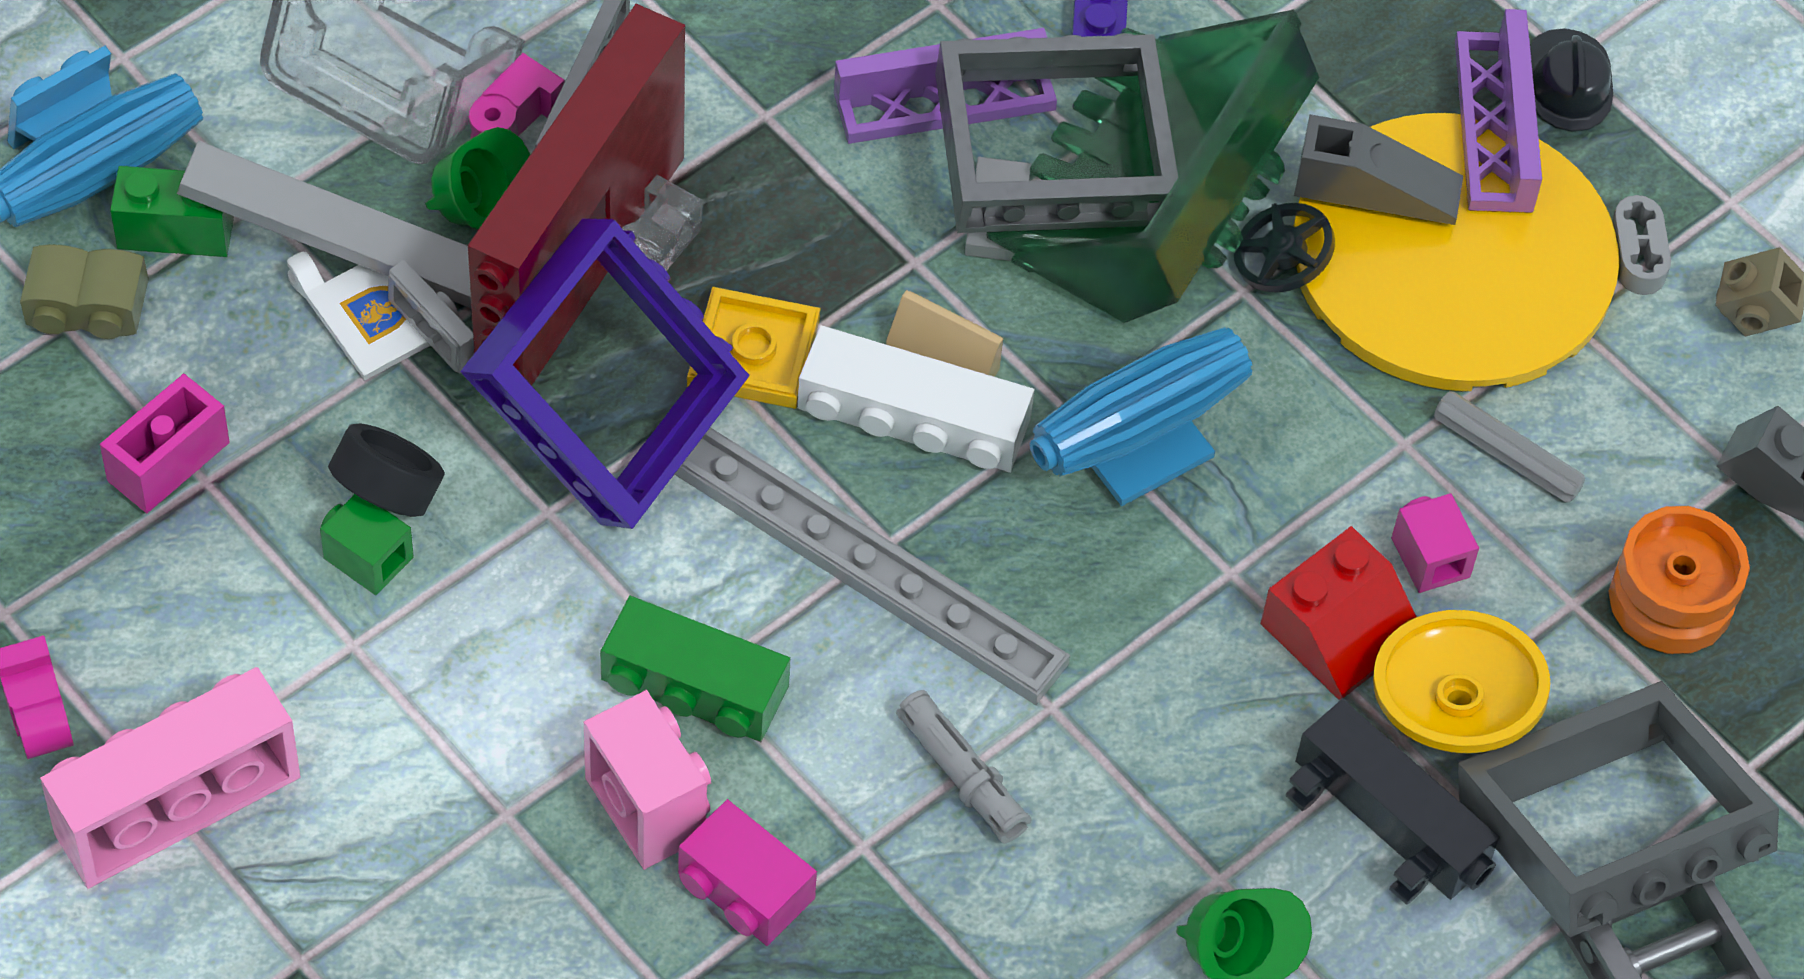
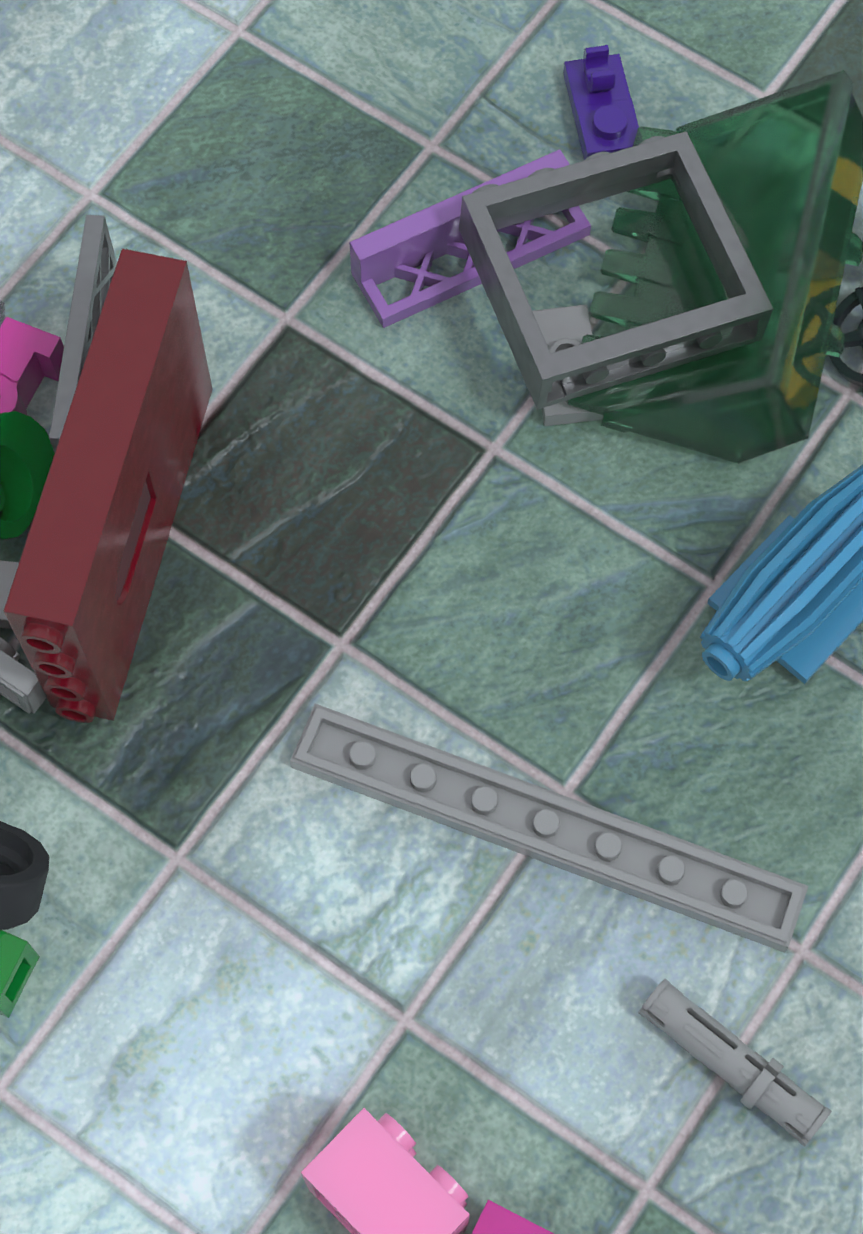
camera: 10 degrees left, 10 degrees up
dark purple window [460,218,750,529] -> none
green brick [600,595,791,742] -> none
clear leg [622,175,702,271] -> none
yellow tile [687,287,820,409] -> none
white brick [797,325,1035,473] -> none
tan slope [886,290,1003,377] -> none

